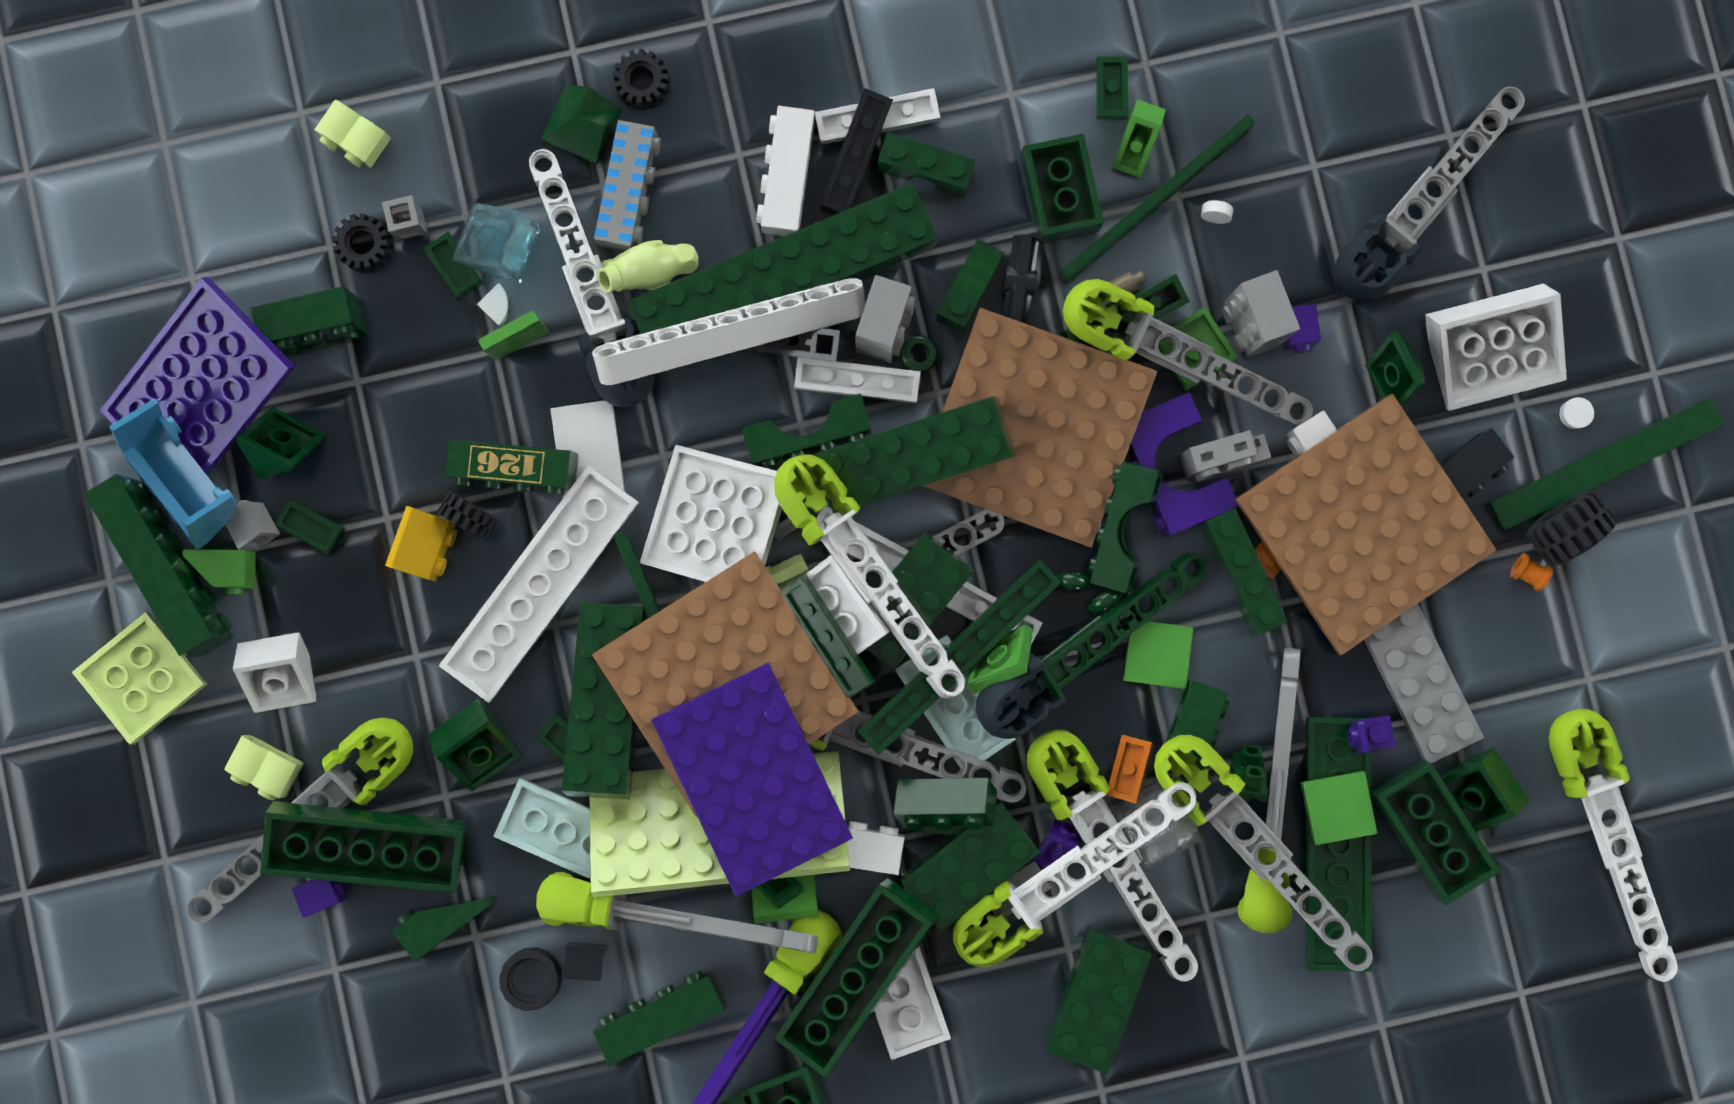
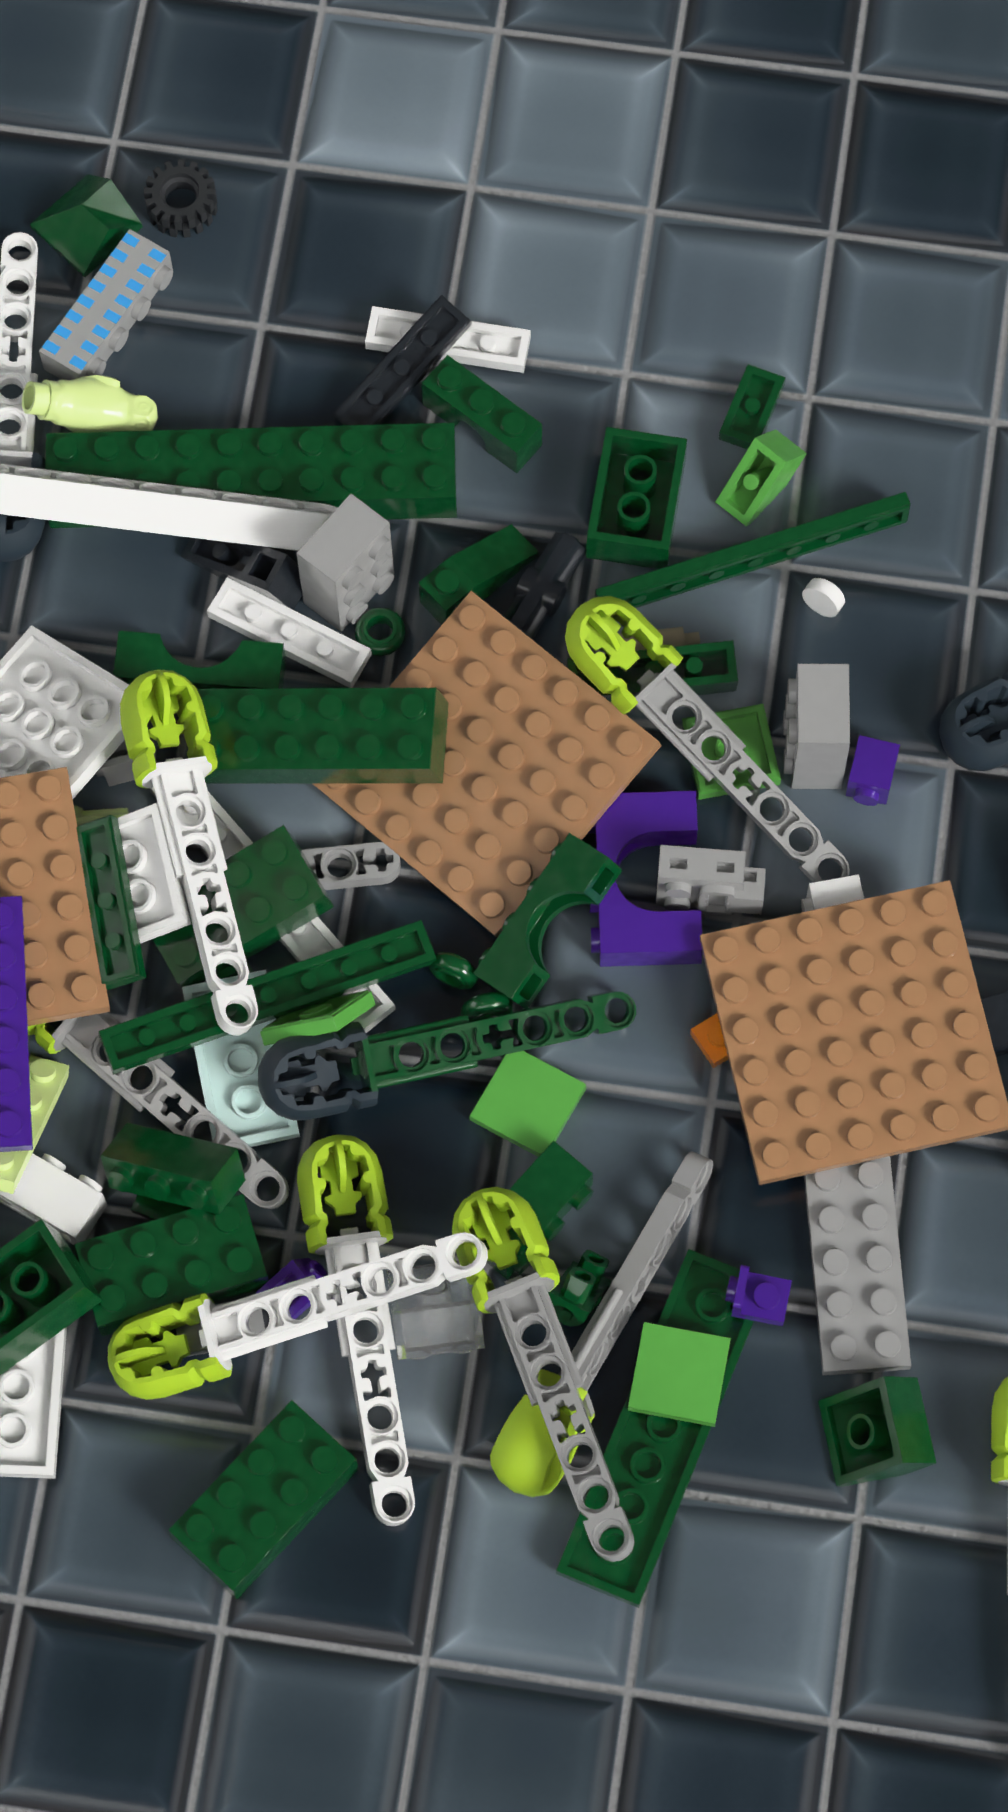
camera: 25 degrees right, 15 degrees down
white brick [756,106,815,236] -> none
orange plate [1106,735,1154,804] -> none
dark green arch [1200,508,1288,636] -> none
dark green slope [1365,331,1425,408] -> none
dark green brick [1371,760,1501,905] -> none

